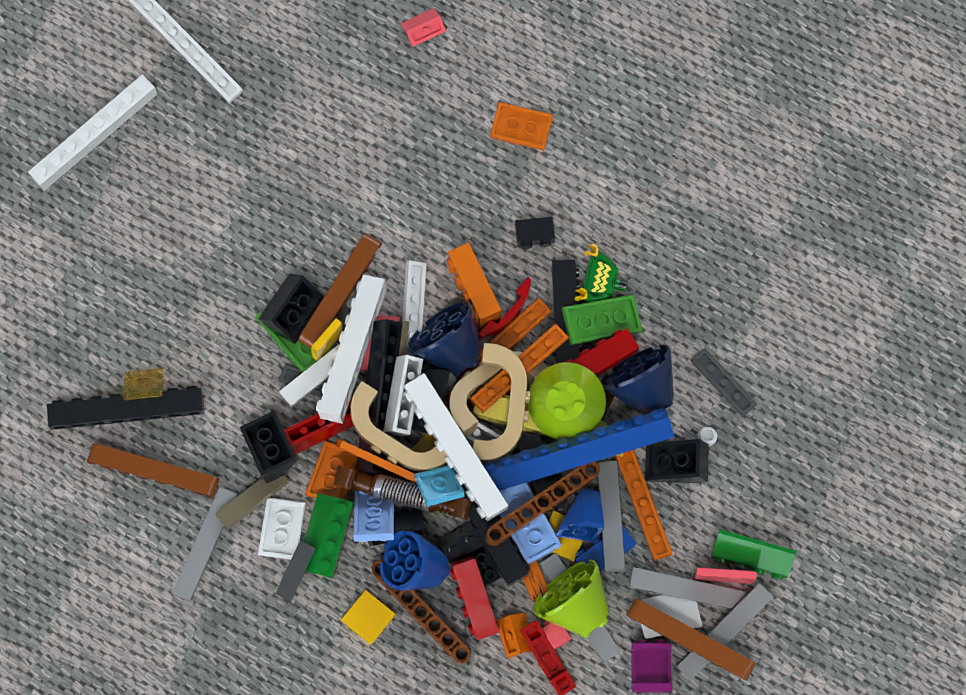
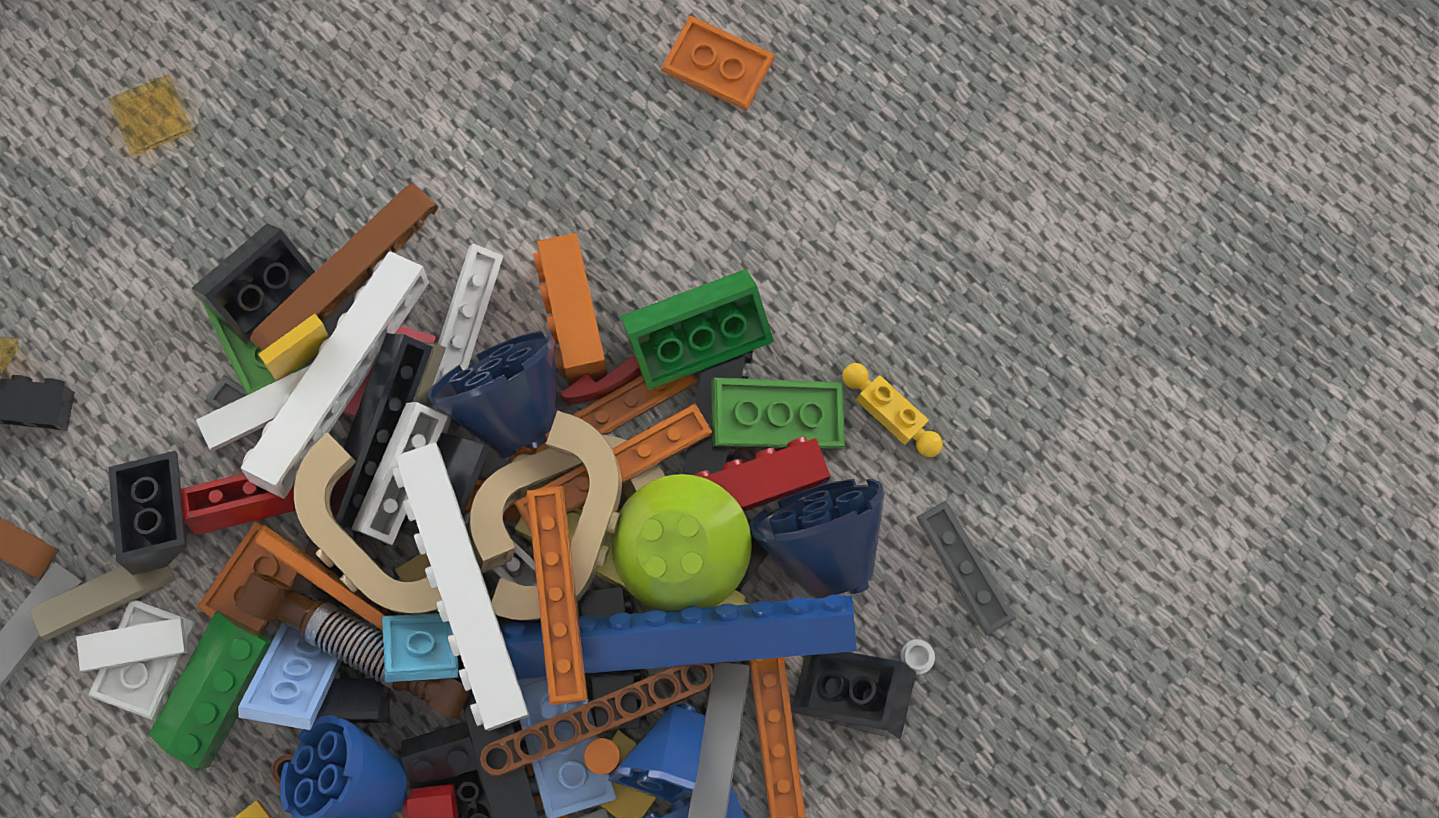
camera: 10 degrees right, 0 degrees up
dark grey tile [275,540,316,602] -> none
black brick [515,217,555,249] -> none
green torso [575,244,628,303] -> none
none -> white tile [76,618,188,672]
none -> clear yellow tile [108,74,193,157]
none -> orange tile [527,486,588,705]
none -> orange tile [584,738,621,775]
none -> green slope [620,269,774,390]
none -> yellow plate [842,363,943,458]

